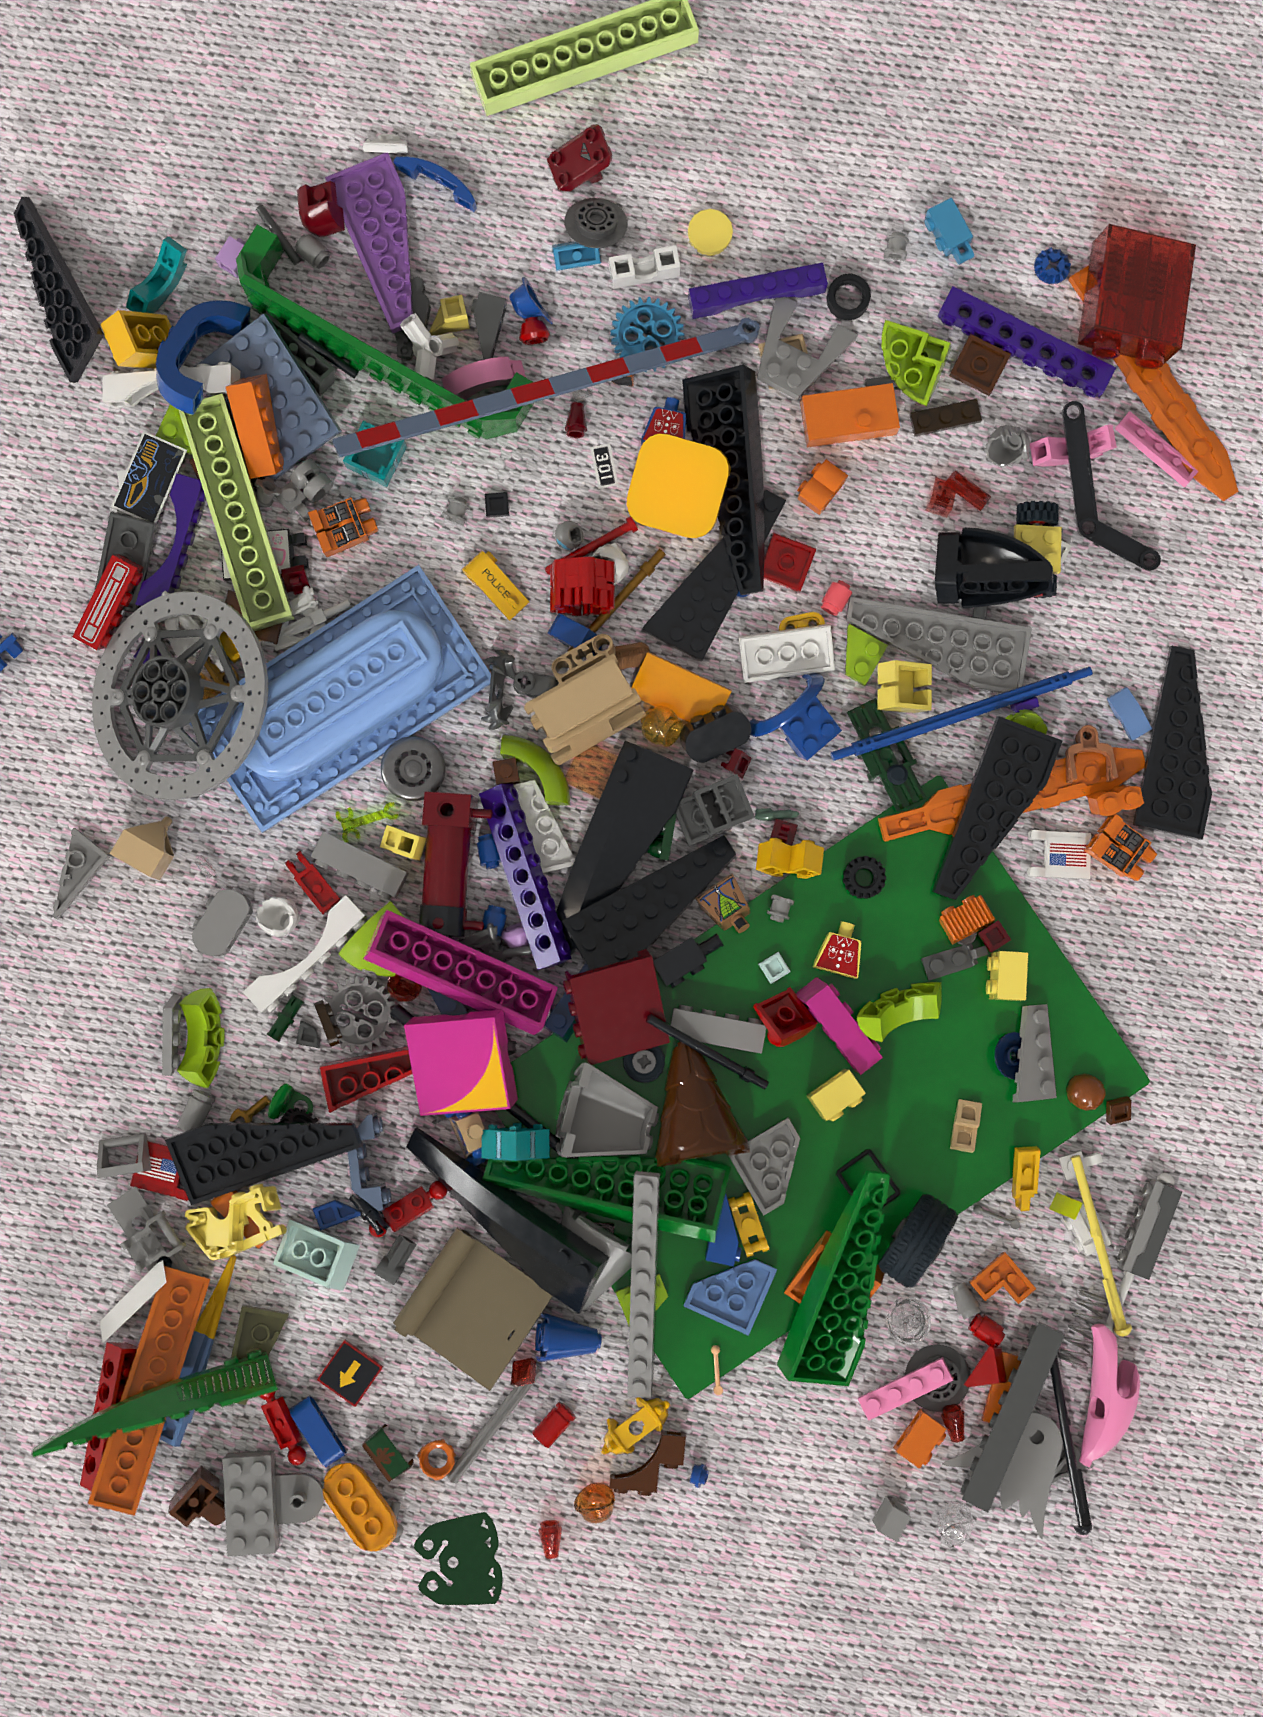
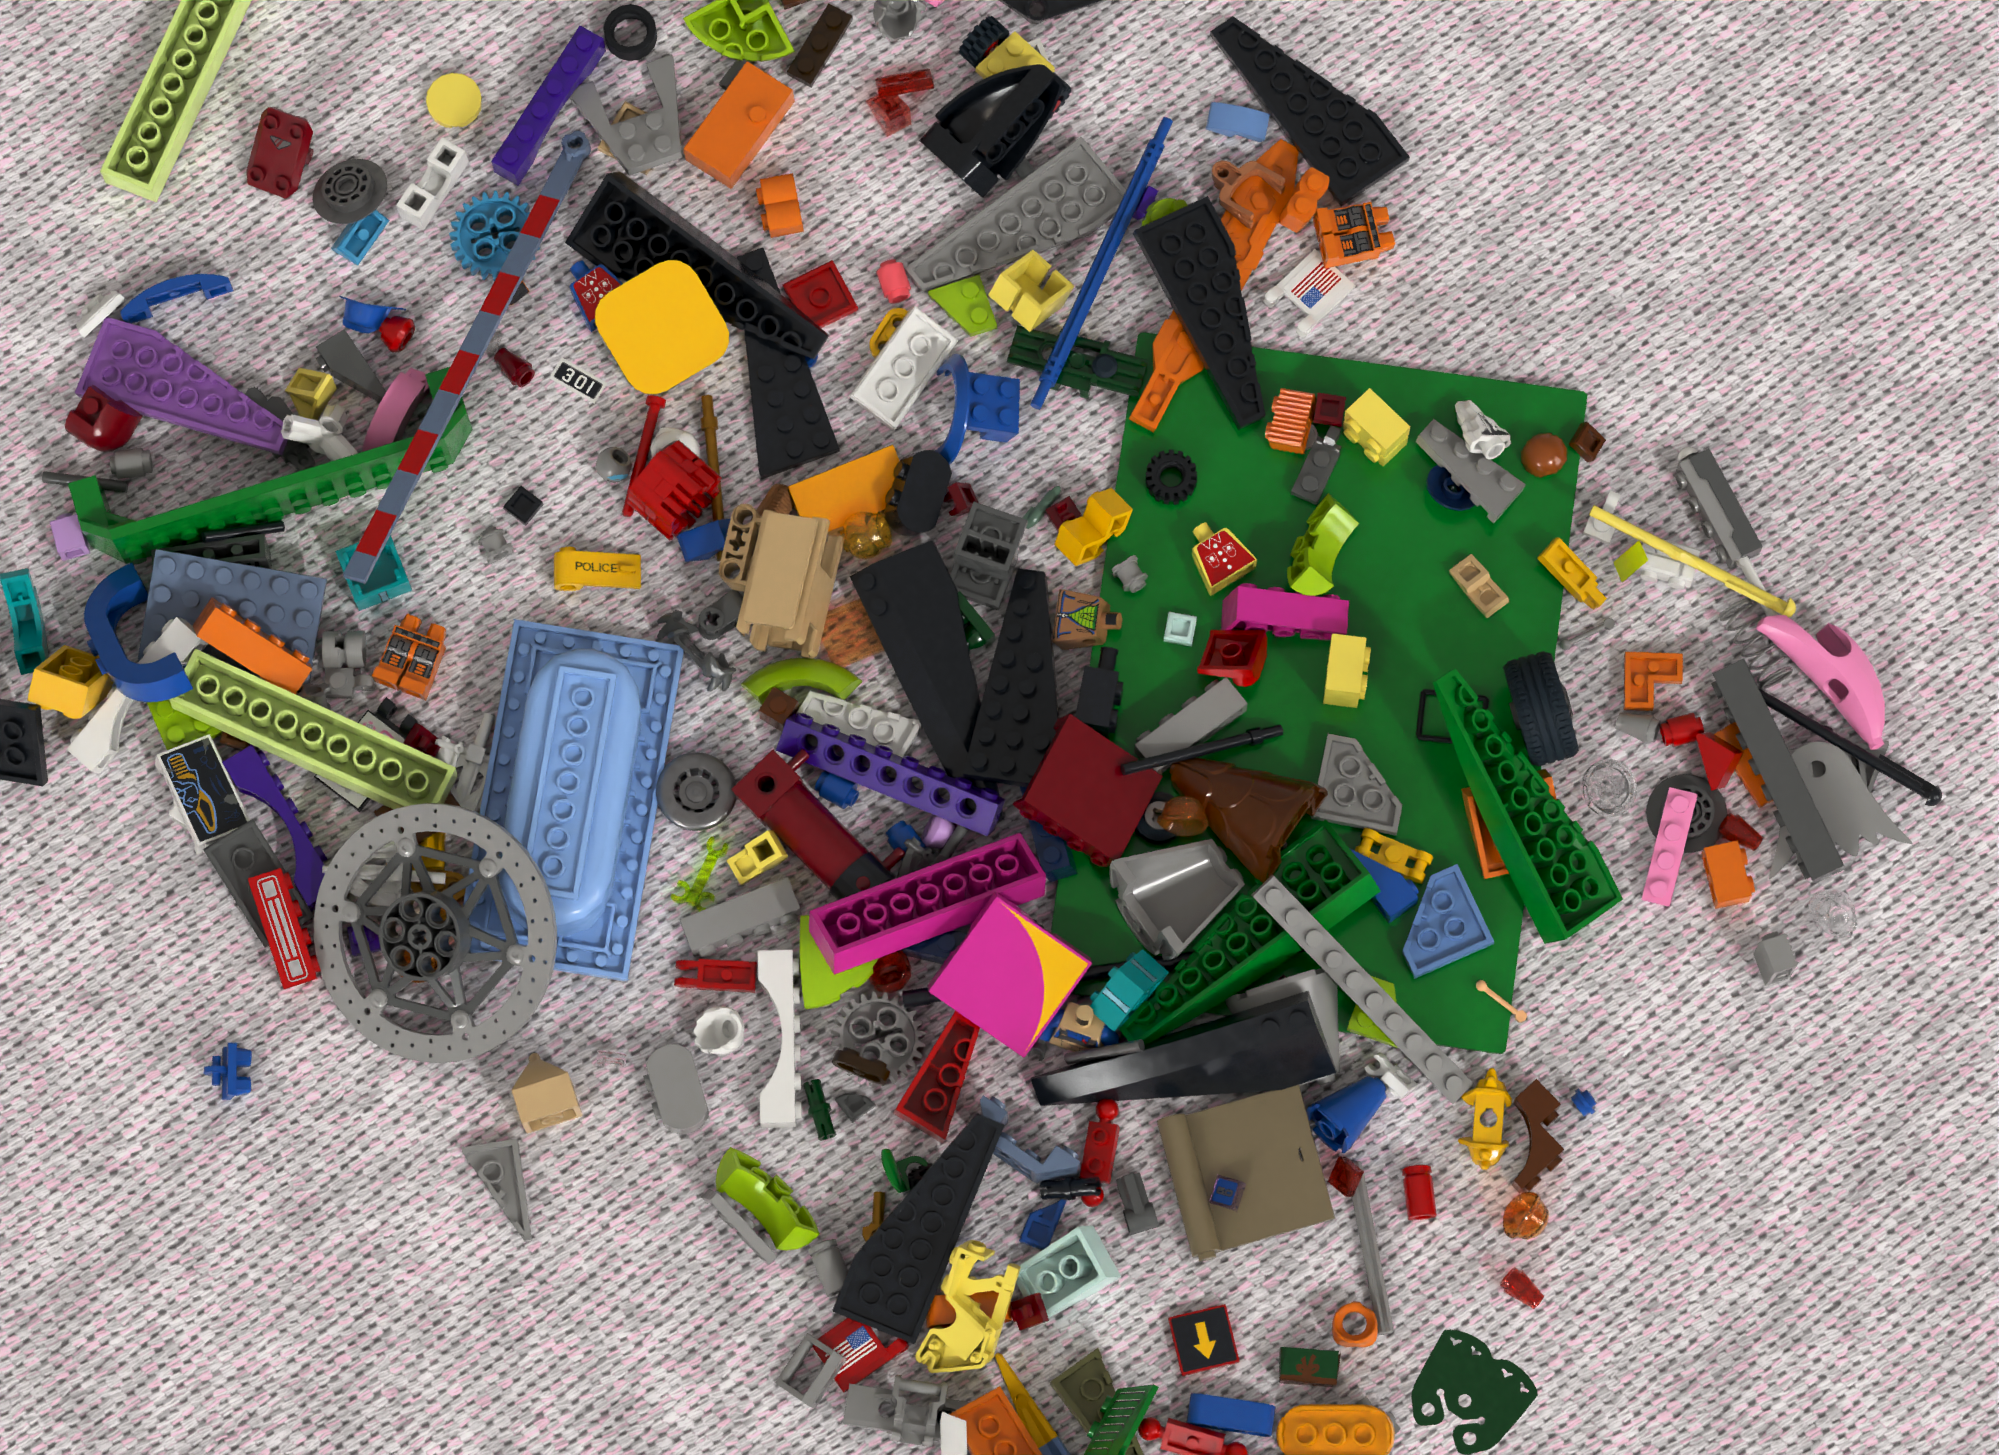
camera: 40 degrees left, 10 degrees down
none -> dark red tile [1010,1293,1049,1331]
none -> flat silver bar [1064,1039,1145,1065]
none -> clear orange helmet [1157,796,1208,837]
none -> slope [1209,1175,1246,1212]
none -> white plate [1364,1052,1418,1099]
none -> white rock [1455,400,1511,459]

